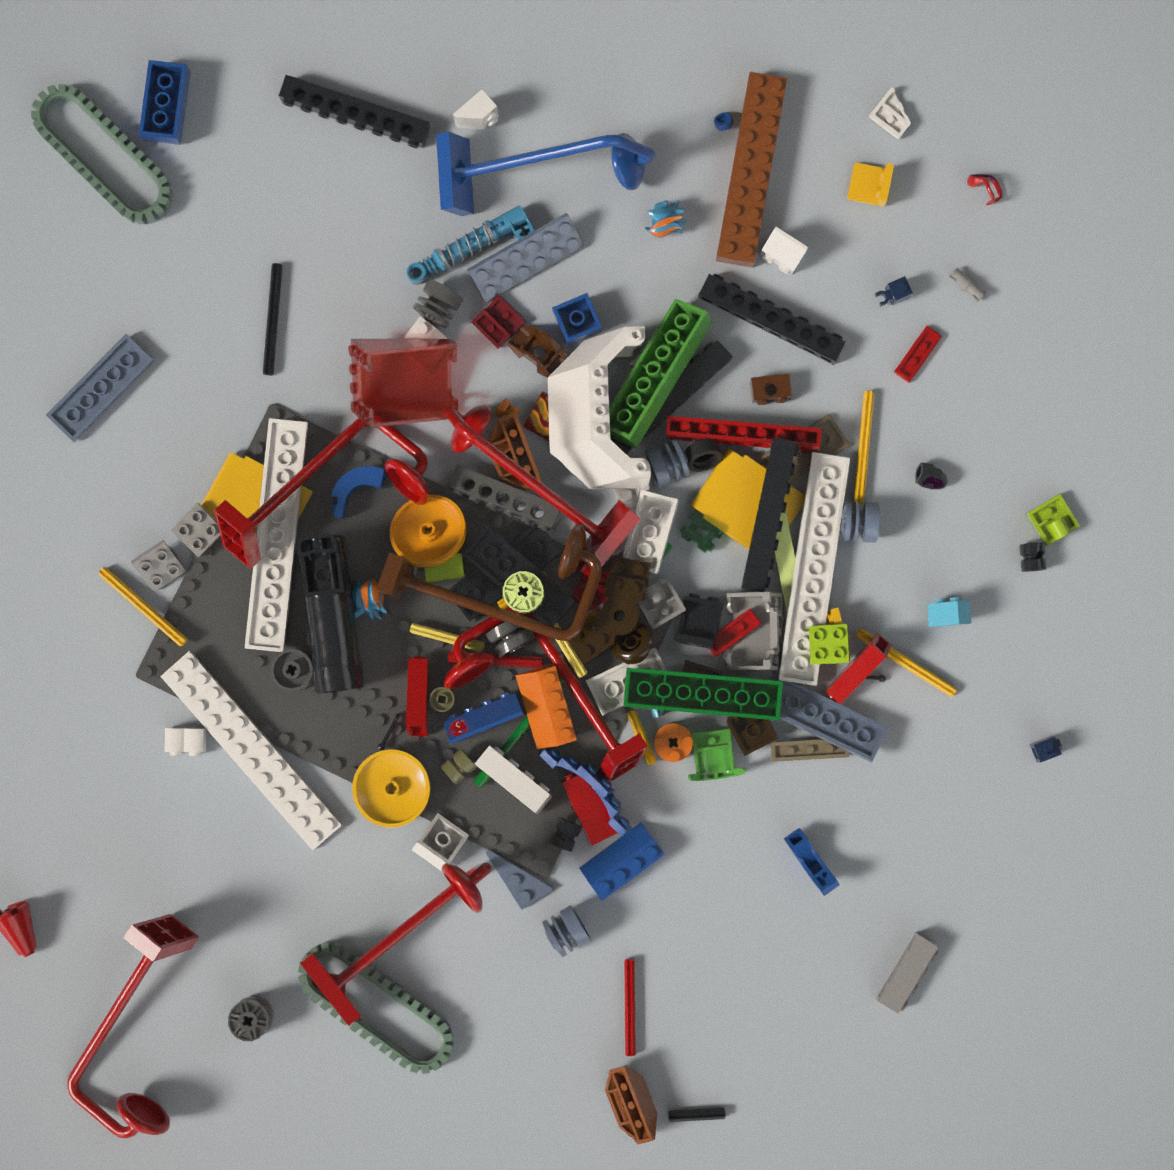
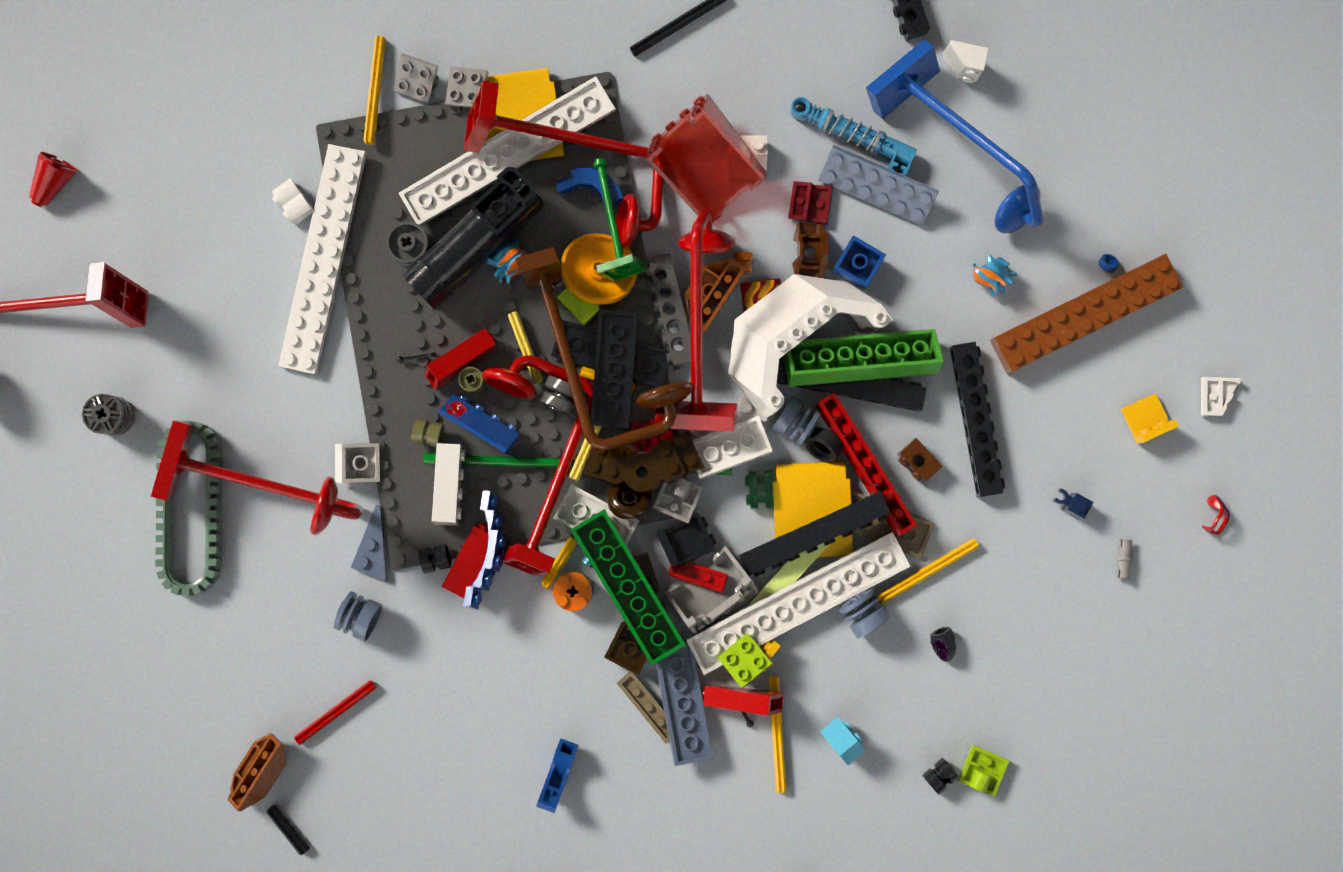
camera: 55 degrees right, 0 degrees up
yellow dish [352,749,430,828] -> none
dark grey wheel [413,279,463,328] -> none
red axle [448,651,543,668] -> none
yellowish green wheel [503,571,544,613] -> none
orange slope [515,664,577,749] -> none
blue slope [579,822,665,901] -> none
bright green piece [688,729,746,781] -> none
white slope [760,227,808,274] -> none
red tile [893,325,942,383] -> none
none -> green tile [593,158,648,282]

